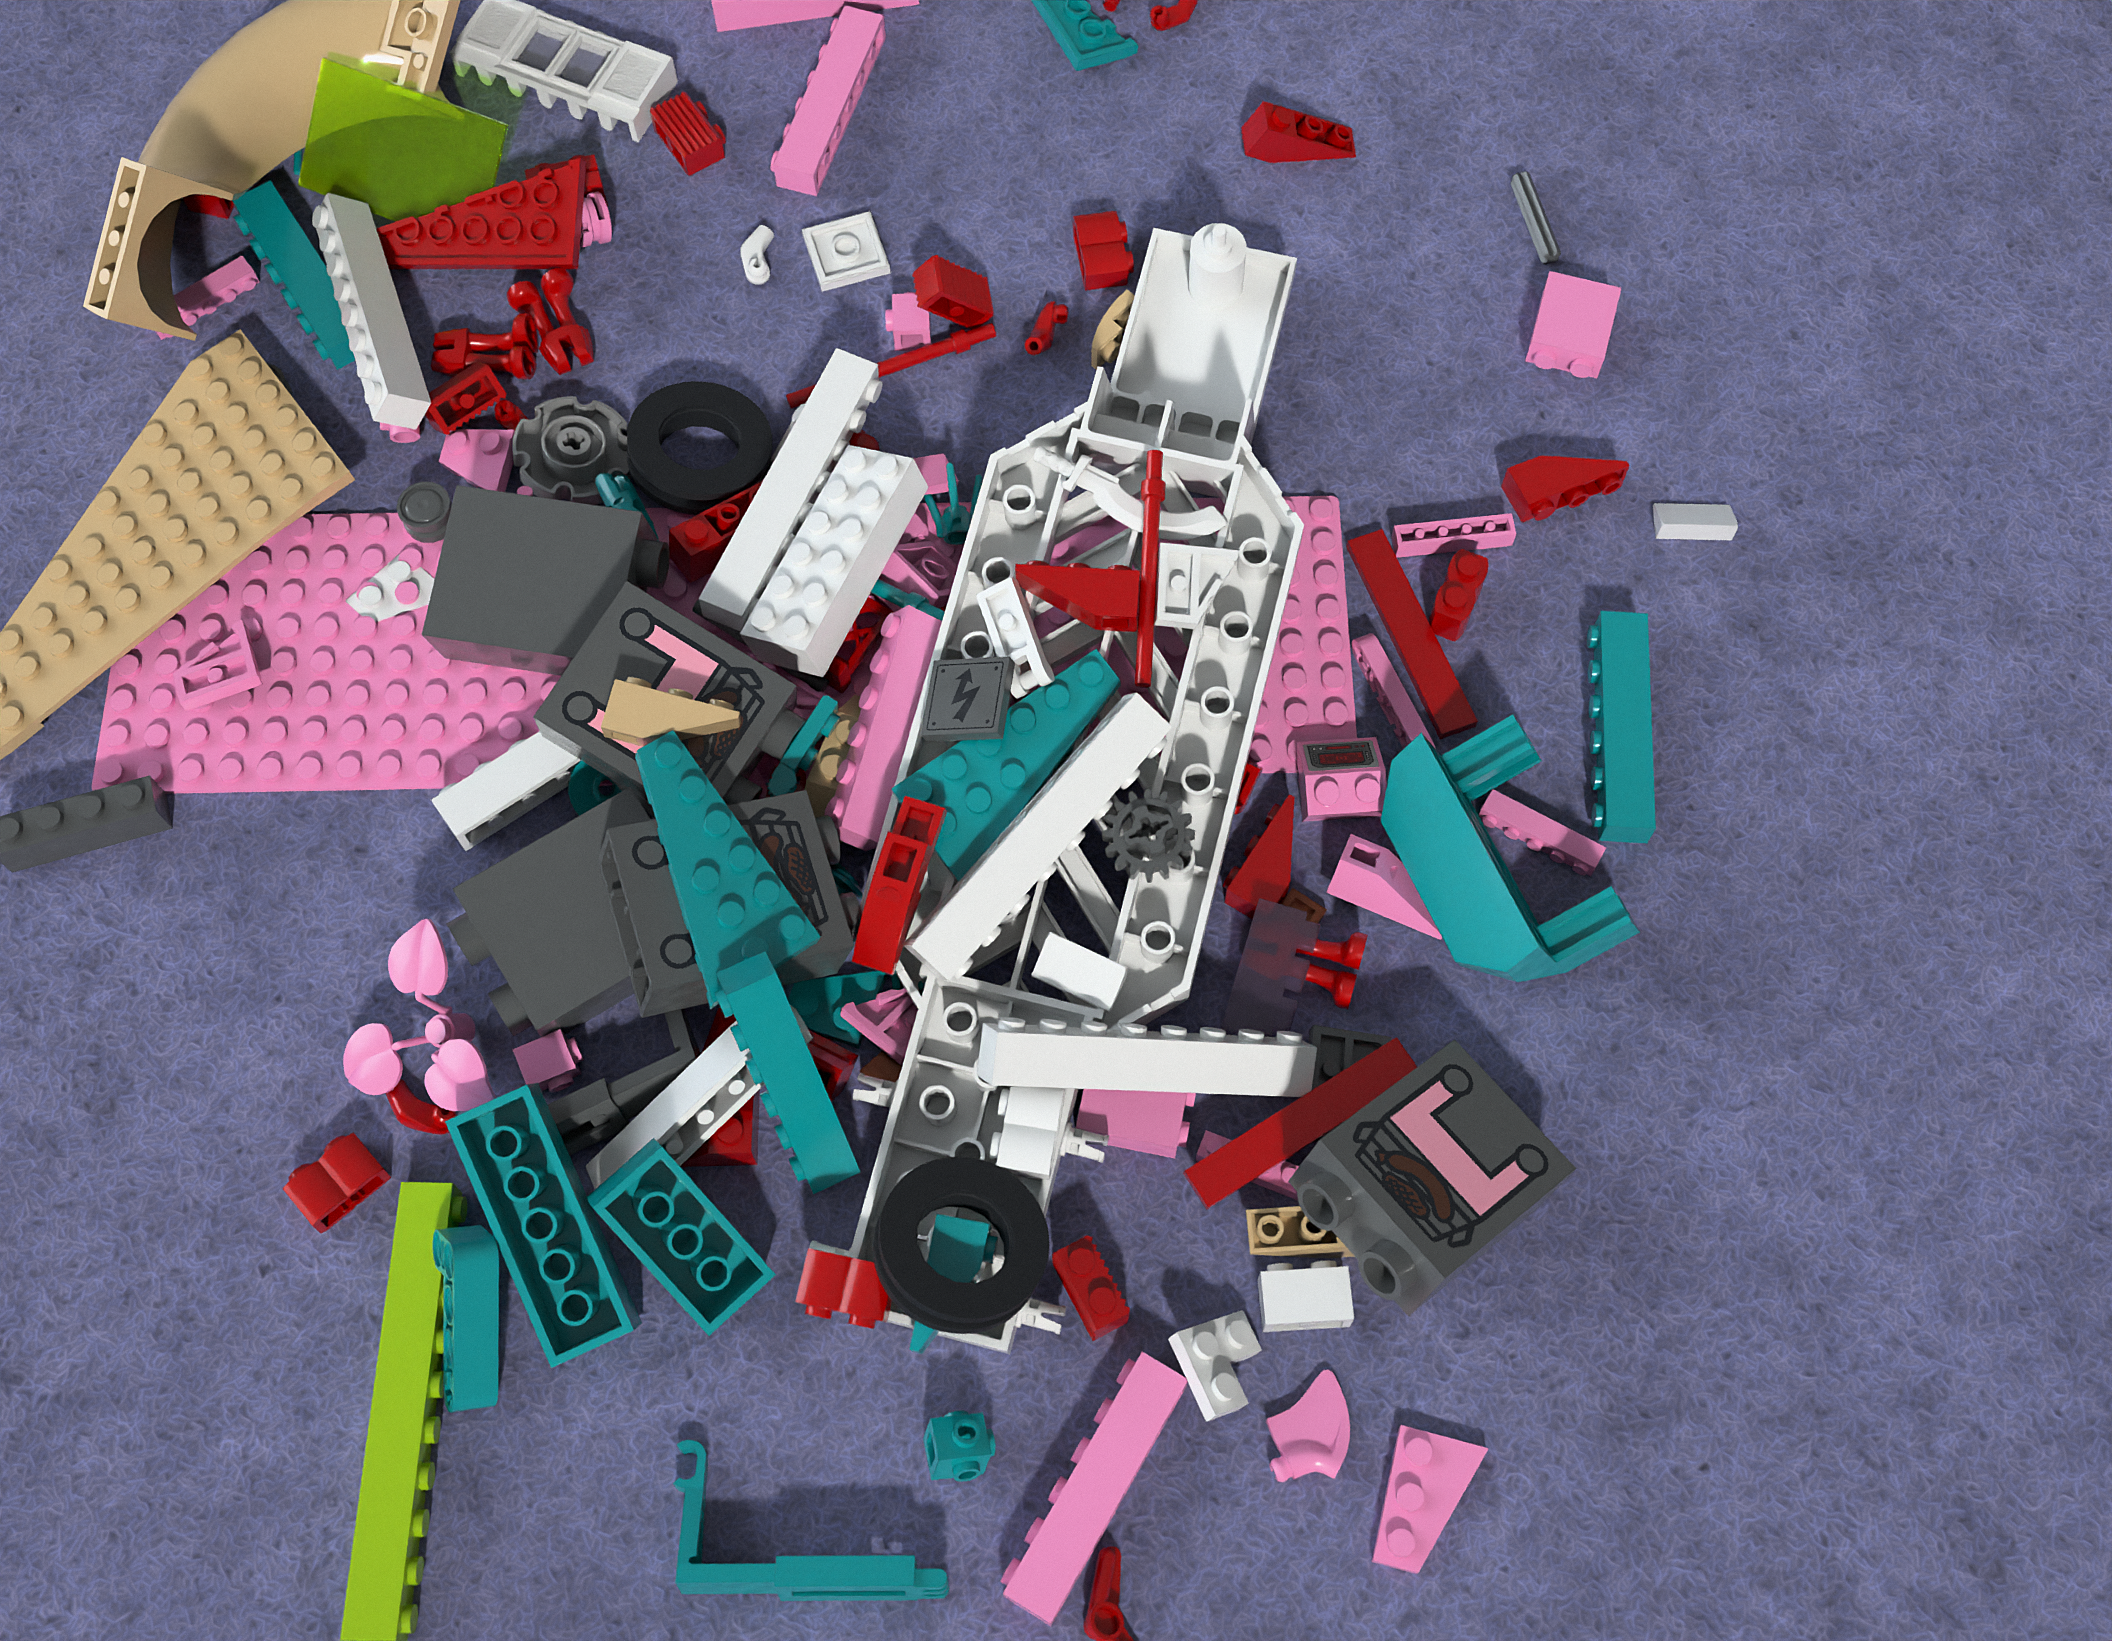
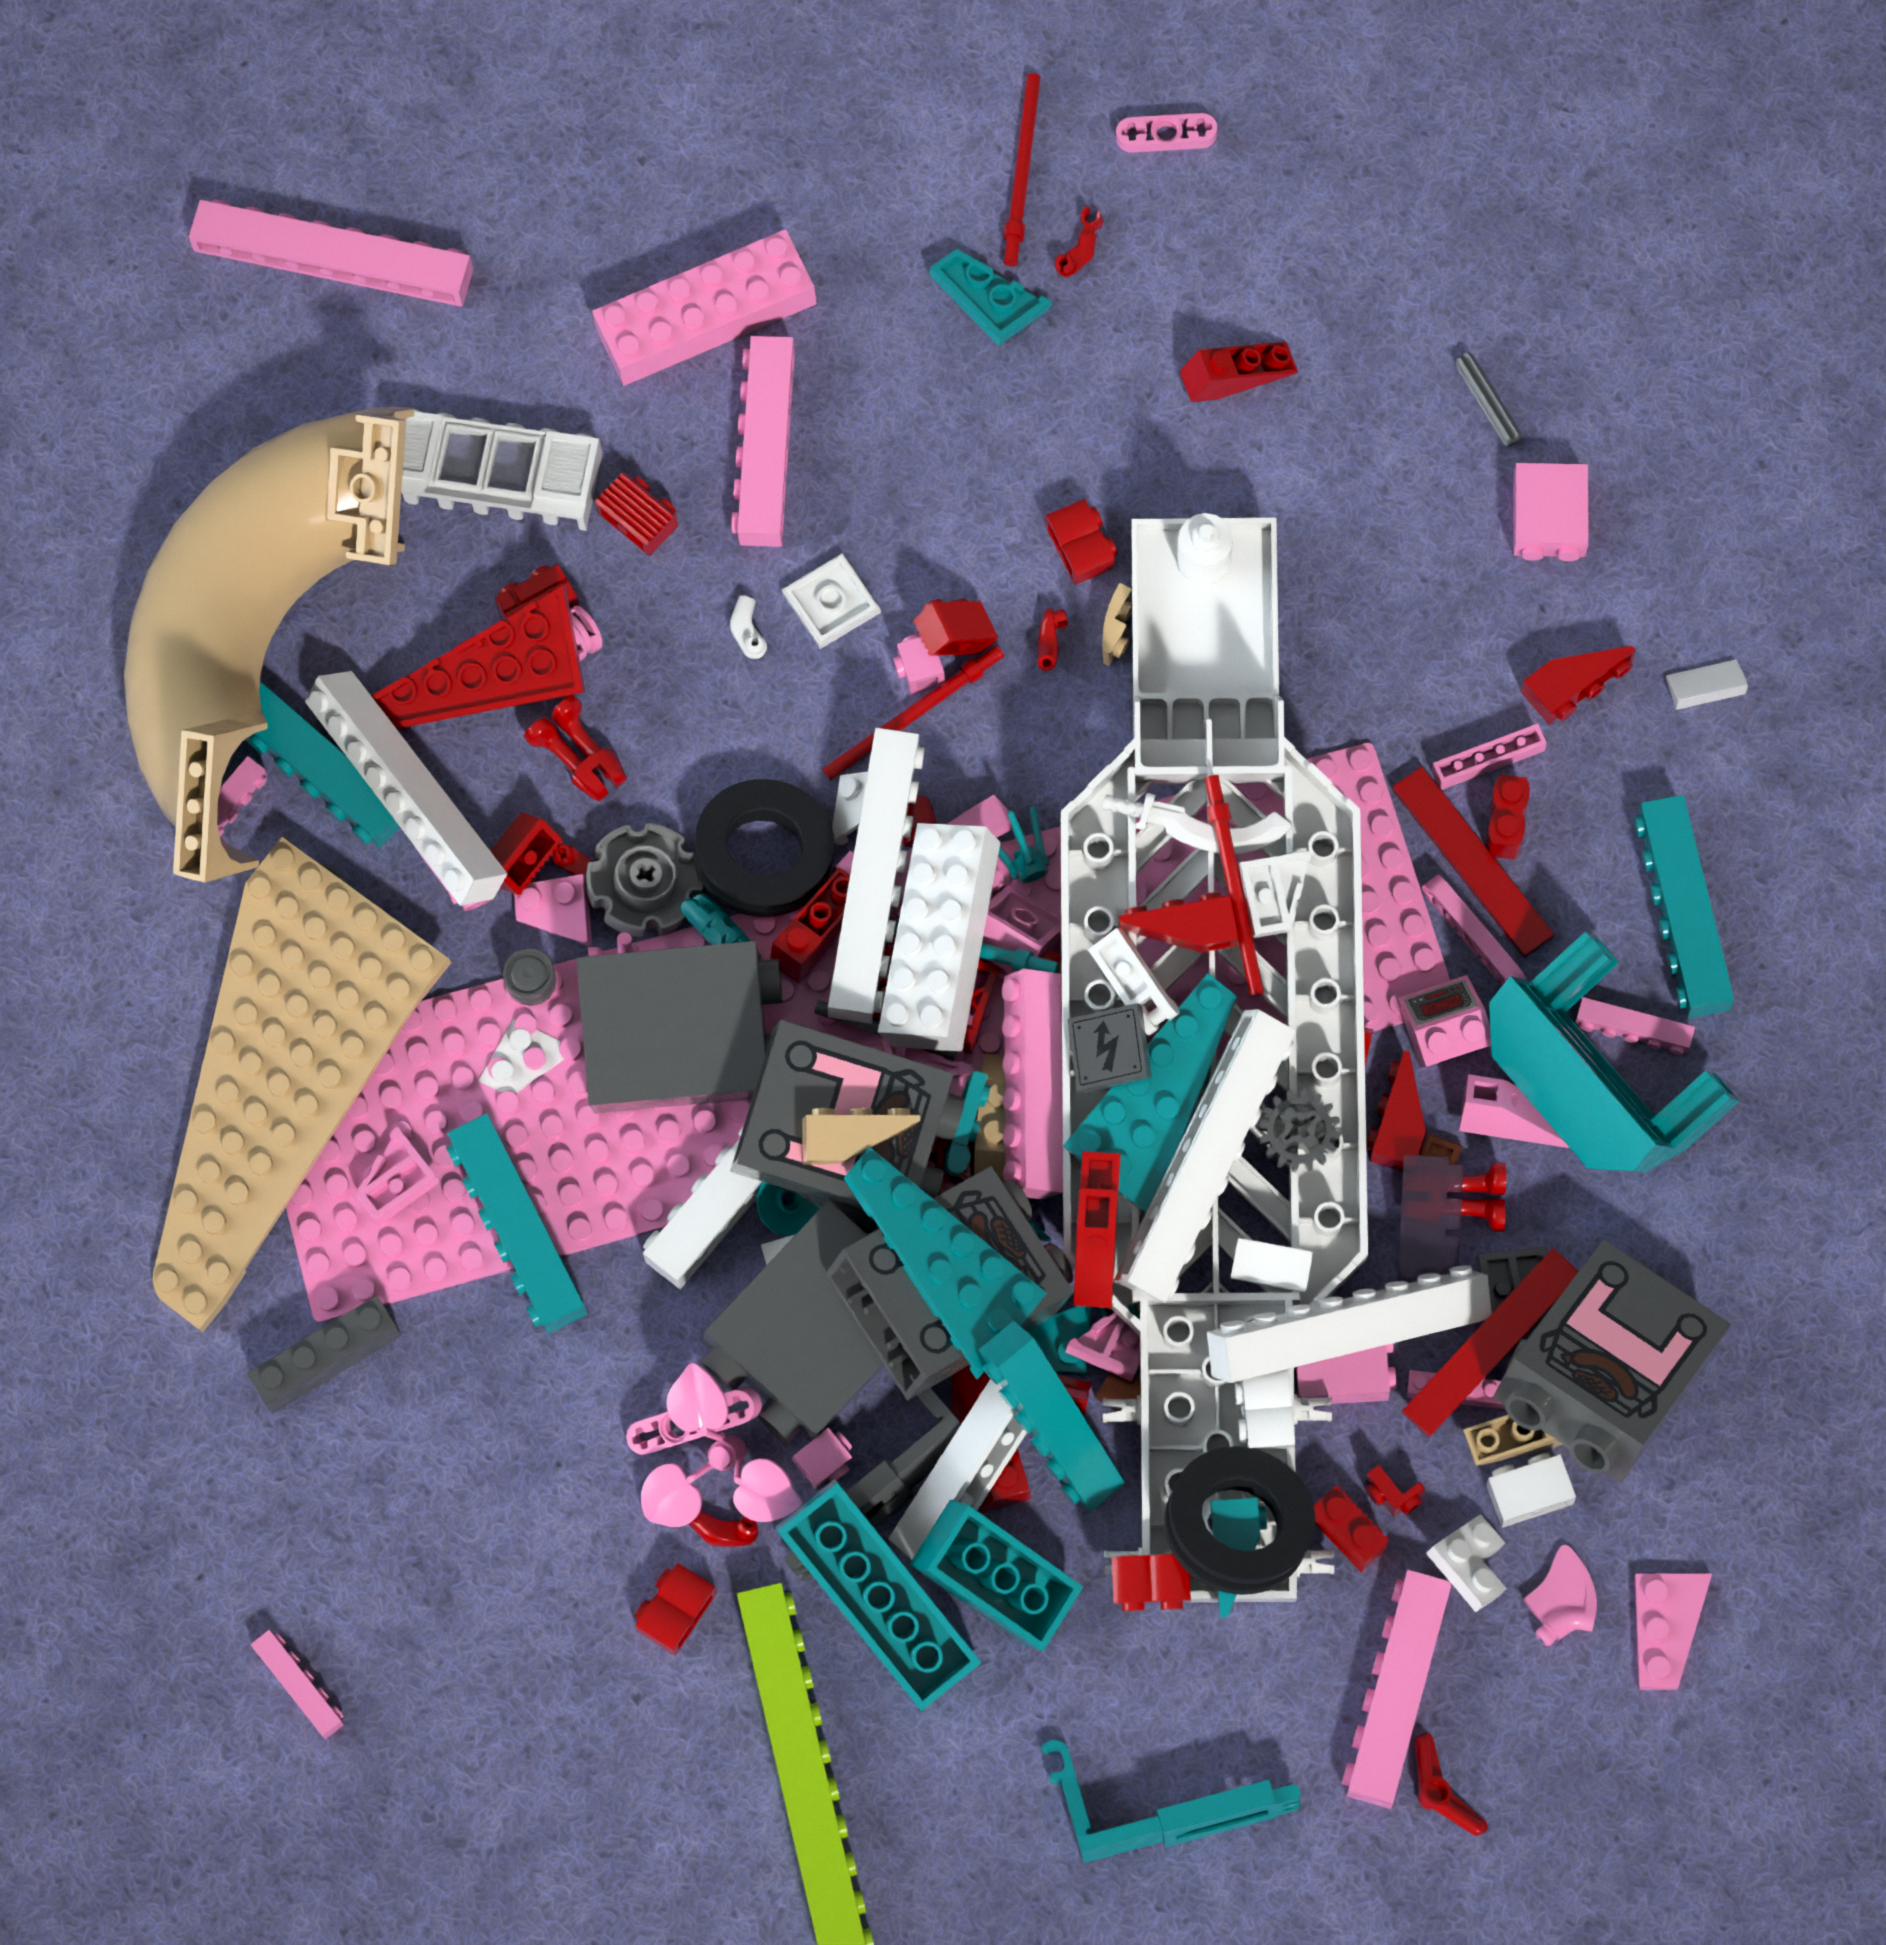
camera: 10 degrees left, 5 degrees up
clear neon green piece [298,58,509,221] -> none
red piece [431,313,538,380] -> none
teal beam [432,1225,499,1413] -> none
teal brick [923,1410,995,1481] -> none
none -> teal brick [446,1113,588,1335]
none -> bright pink beam [626,1387,762,1455]
none -> red bracket [1365,1465,1425,1517]

